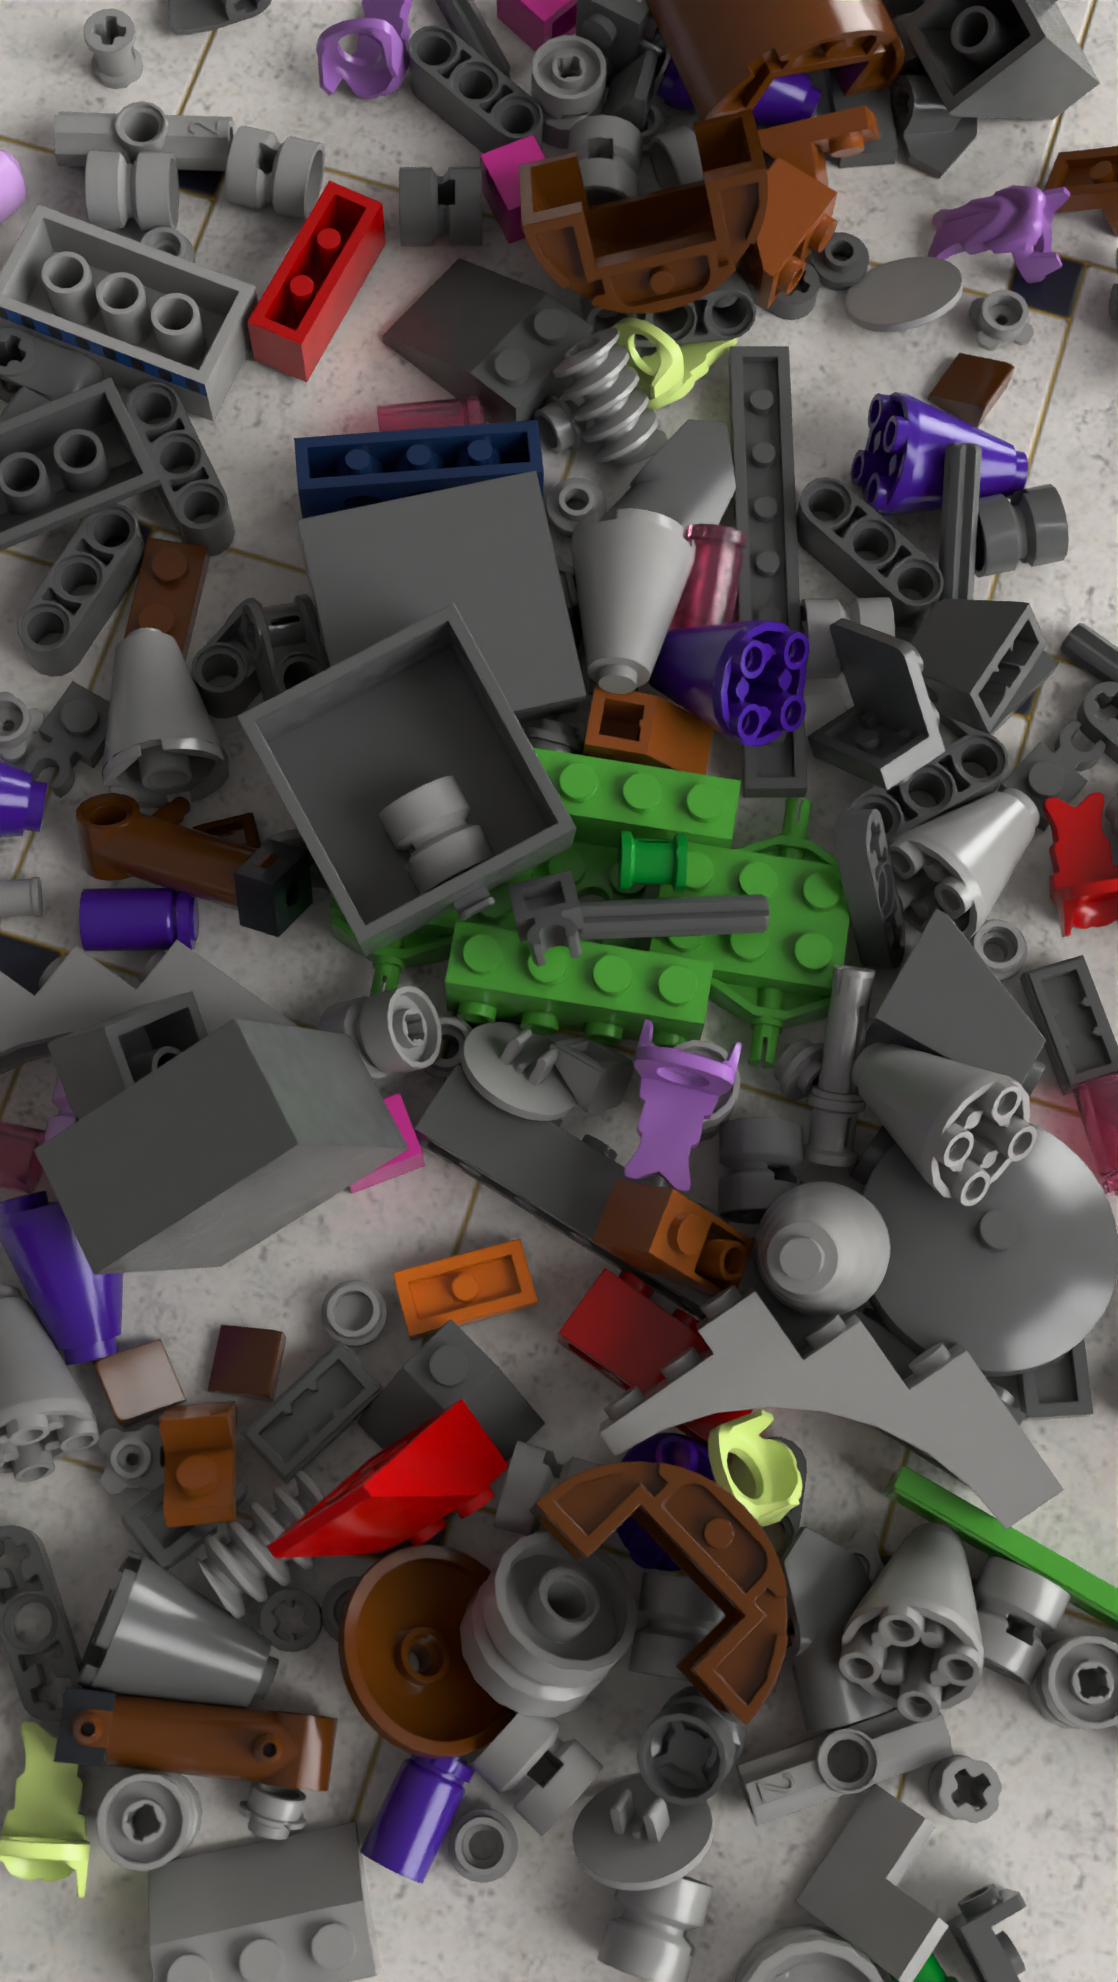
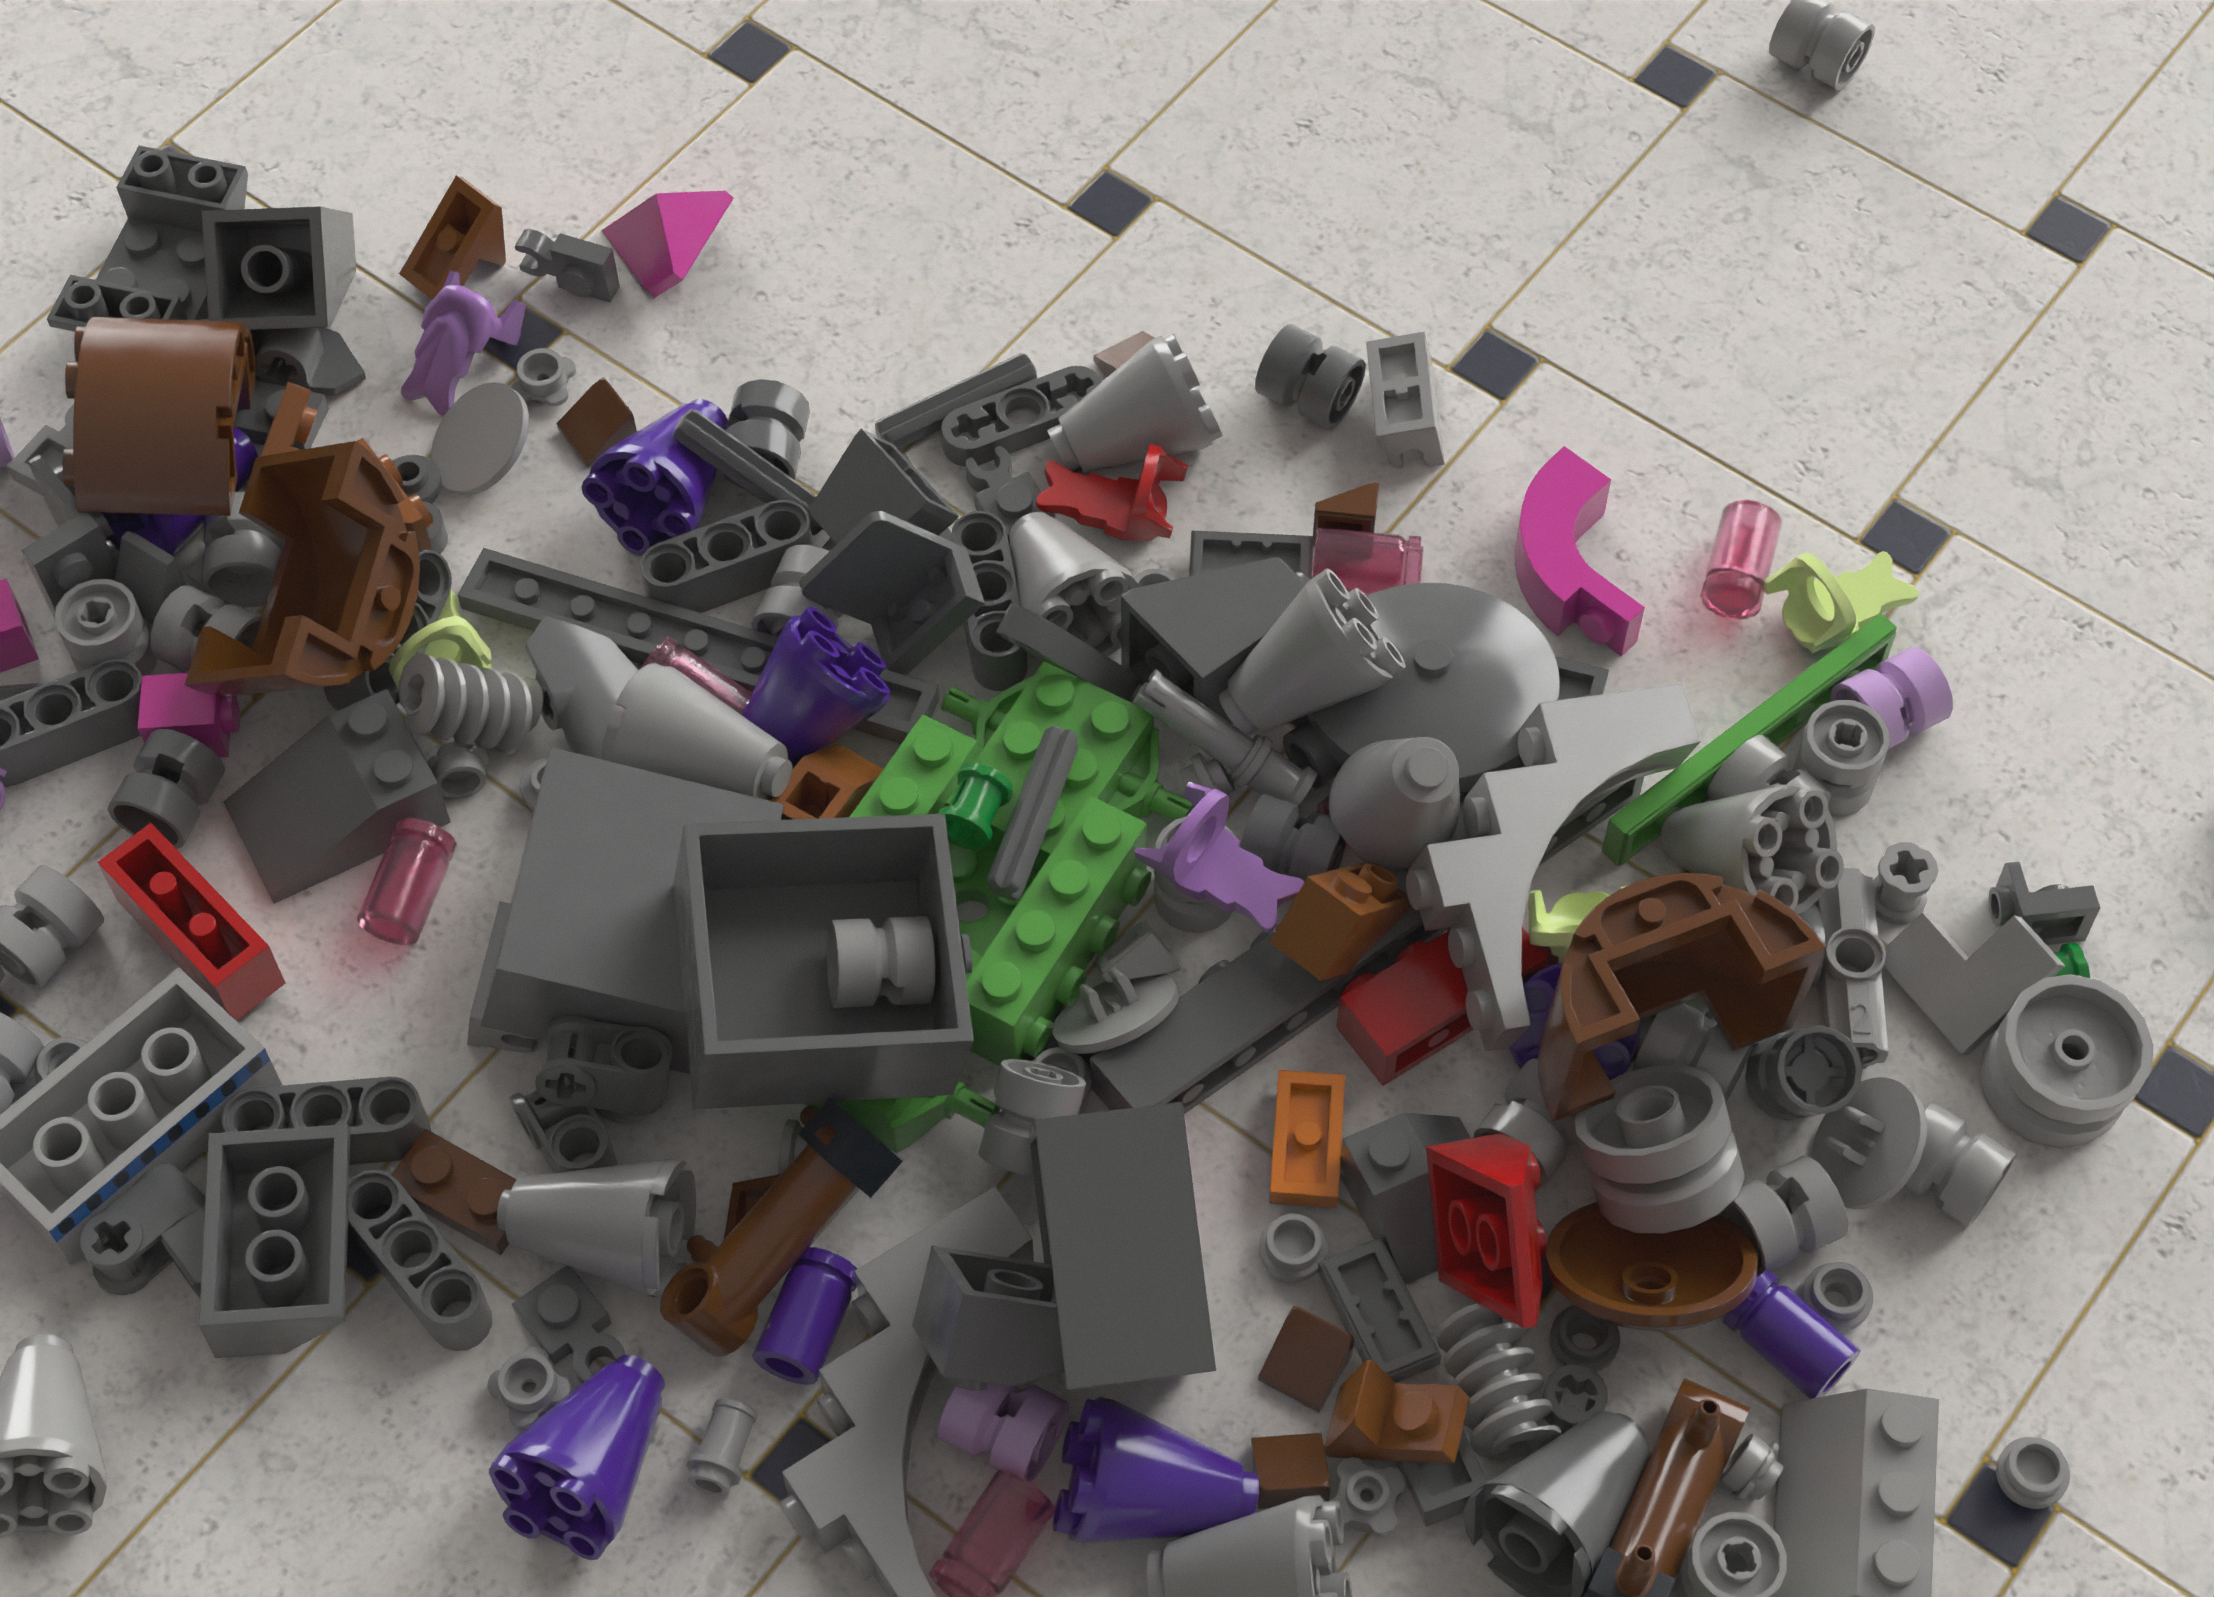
camera: 65 degrees left, 15 degrees down
dark blue brick [294,420,544,519] -> none
dark grey plate [508,871,585,967] -> none

